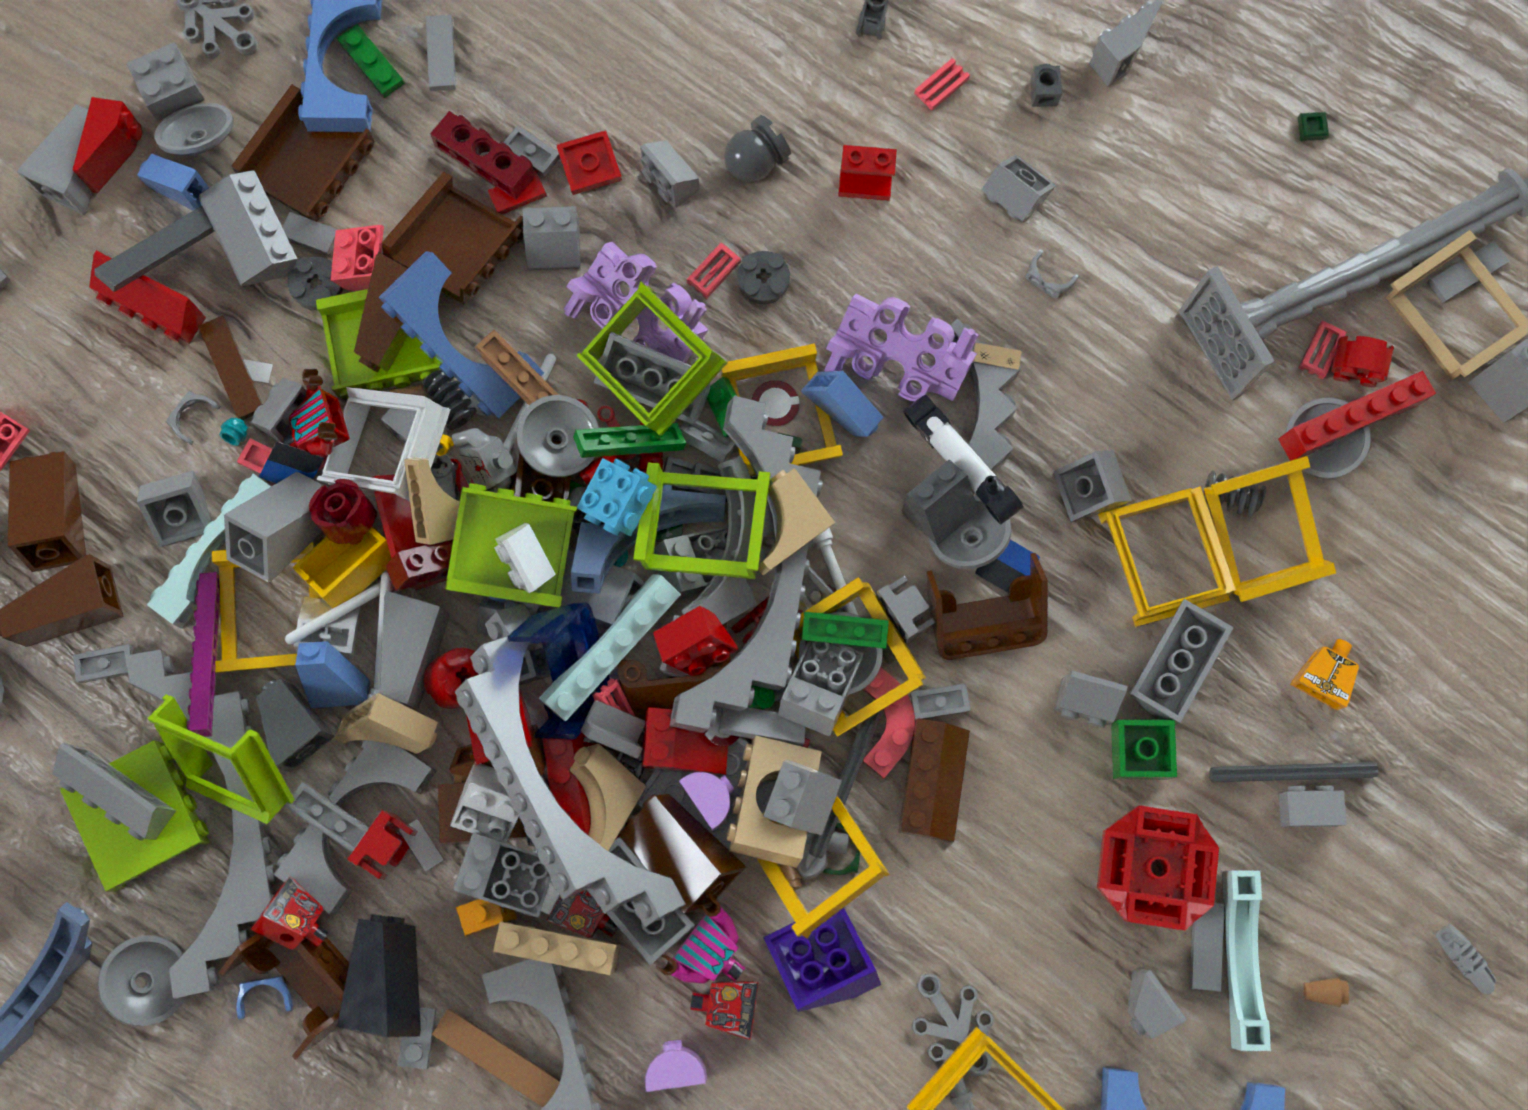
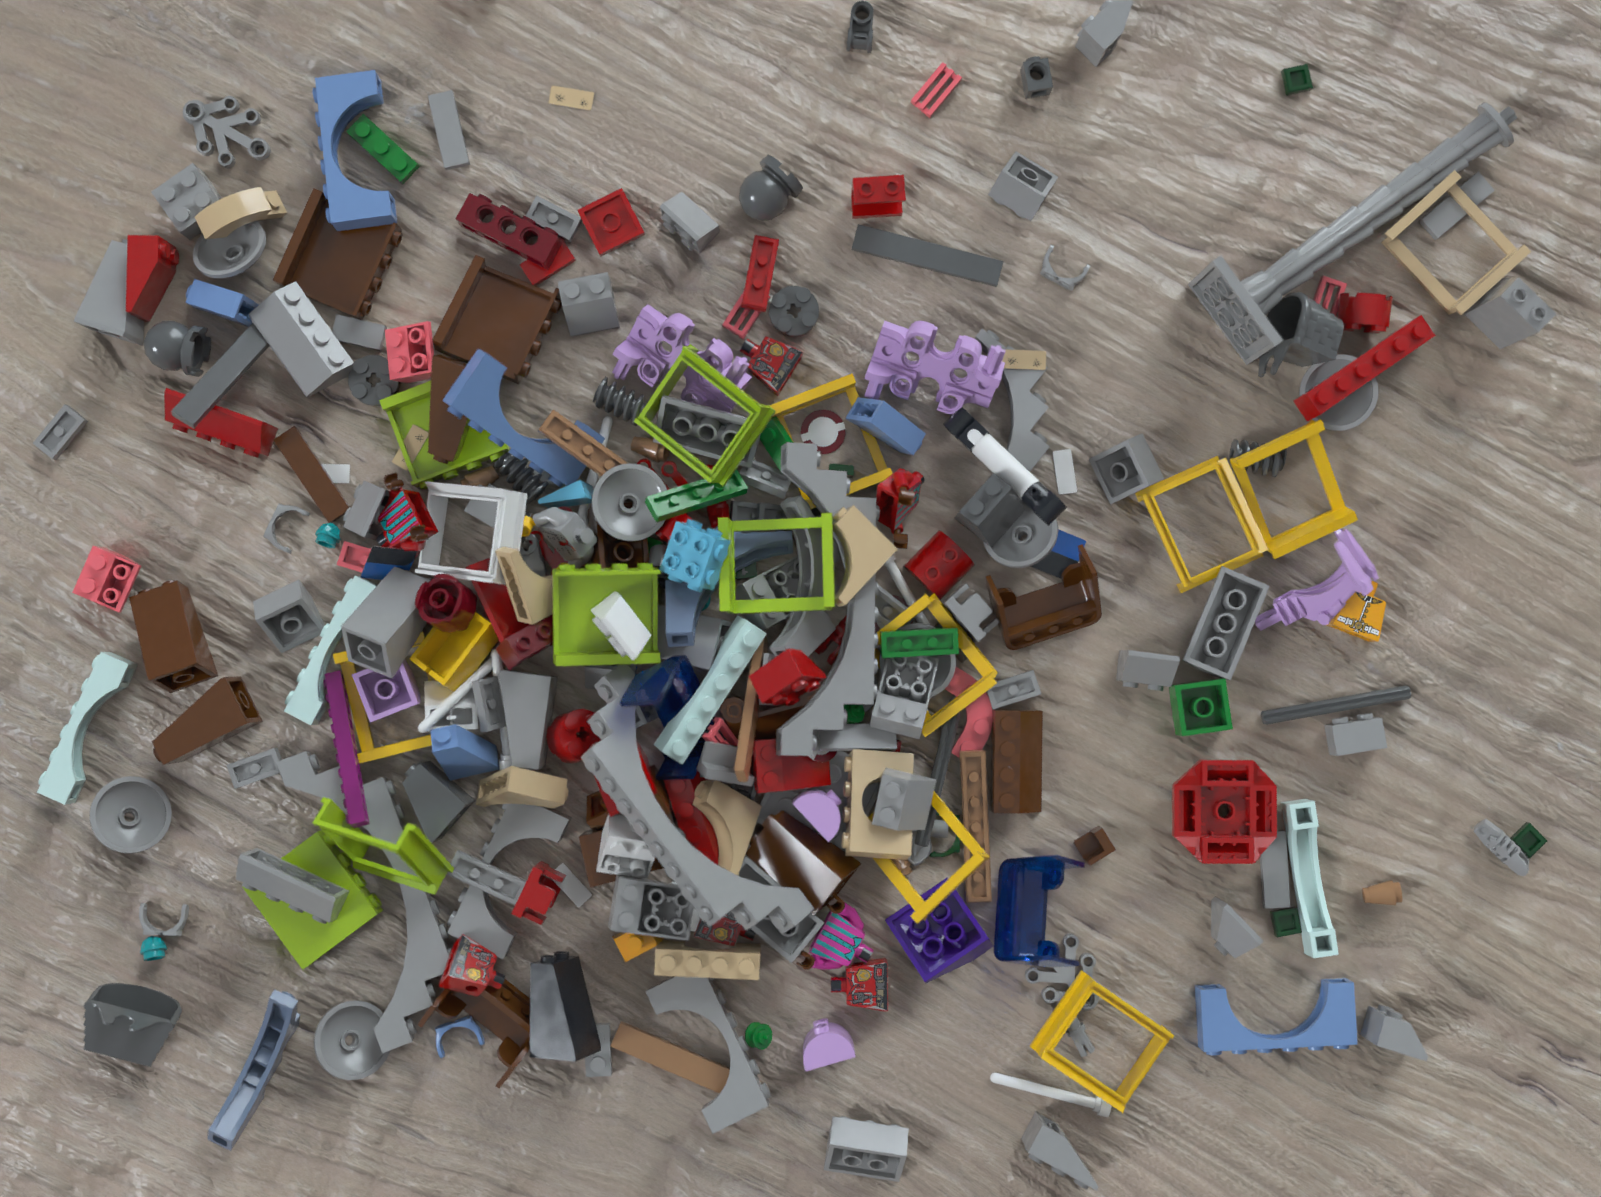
camera: 10 degrees left, 10 degrees up
none -> dark grey tile [143,321,211,377]
none -> tan arch [195,187,287,240]
none -> lavender brick [352,659,421,722]
none -> tan sticker [392,424,429,471]
none -> light grey plate [472,676,506,732]
none -> medium azure slope [537,480,593,508]
none -> tan sticker [548,85,594,110]
none -> dark grey piece [593,376,648,426]
none -> medium nougat cone [631,436,670,463]
none -> medium nougat tile [734,636,769,782]
none -> torso [740,336,803,396]
none -> red tile [741,235,779,312]
none -> green wheel [745,1022,772,1050]
none -> dark grey tile [852,224,1004,287]
none -> red torso [876,469,925,549]
none -> red brick [903,530,975,600]
none -> medium nougat tile [959,750,992,903]
none -> clear blue windscreen [994,855,1085,967]
none -> white sticker [1052,449,1077,495]
none -> reddish brown panel [1074,826,1116,866]
none -> lavender piece [1255,528,1379,631]
none -> dark grey piece [1258,292,1344,378]
none -> dark green tile [1270,906,1302,938]
none -> dark green tile [1510,822,1547,859]

